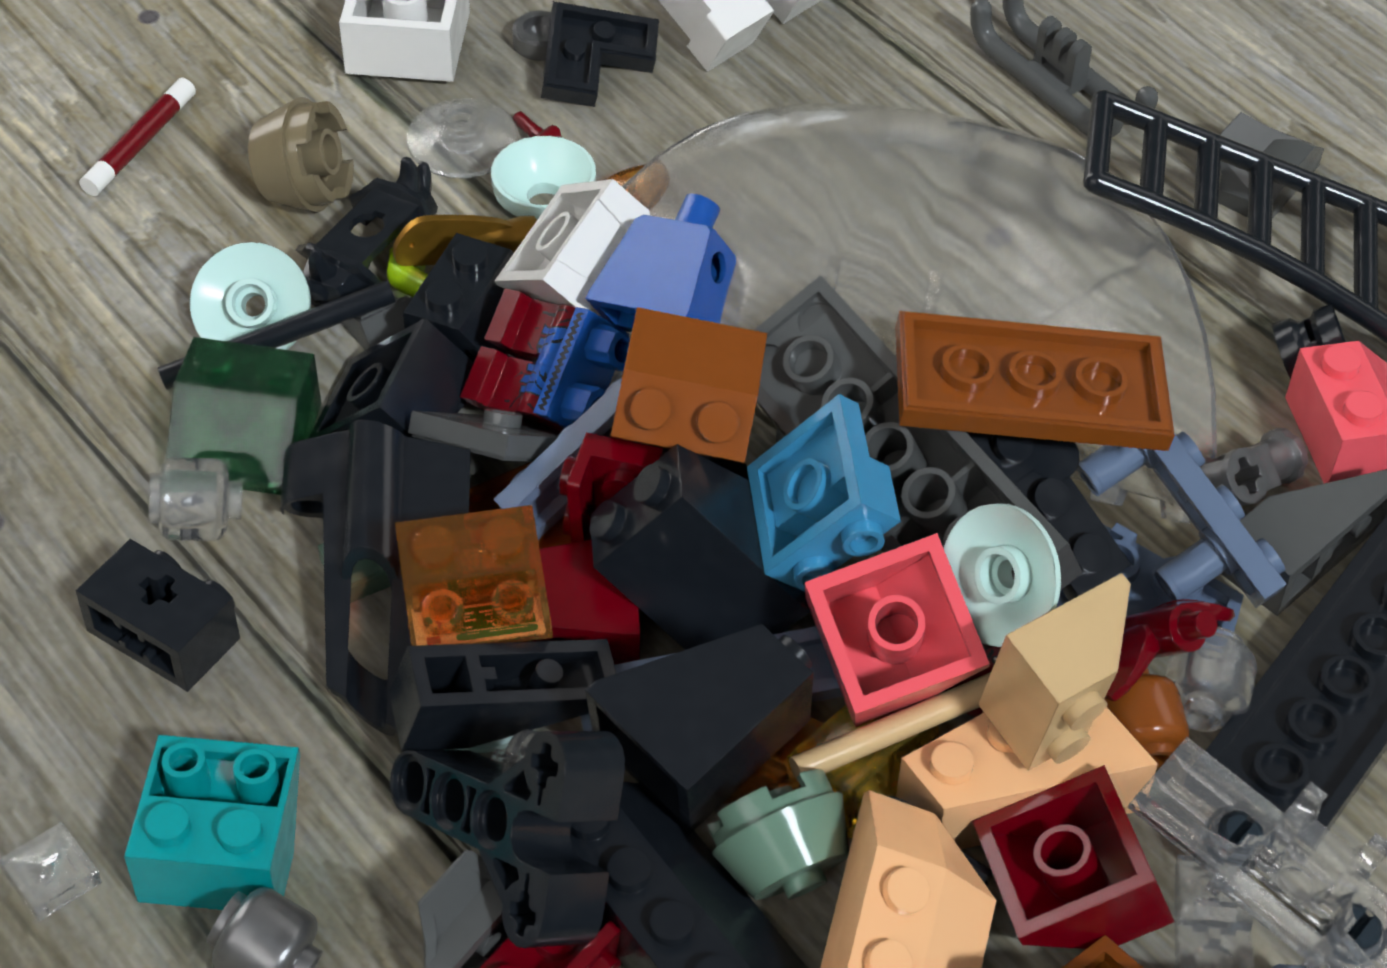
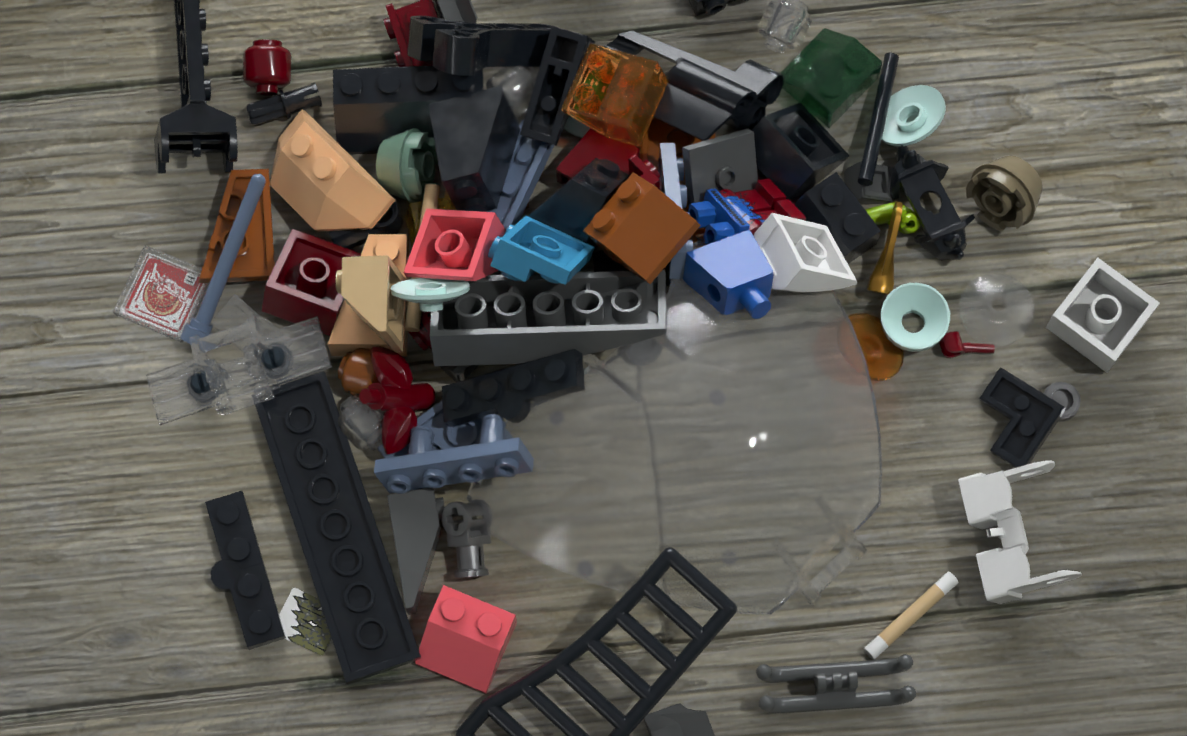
camera: 125 degrees right, 25 degrees up
dark red bar [79,78,196,196] -> none
dark orange tile [895,311,1175,451] -> none
black wheel [1272,304,1346,380] -> none
none -> tan bar [863,571,959,660]

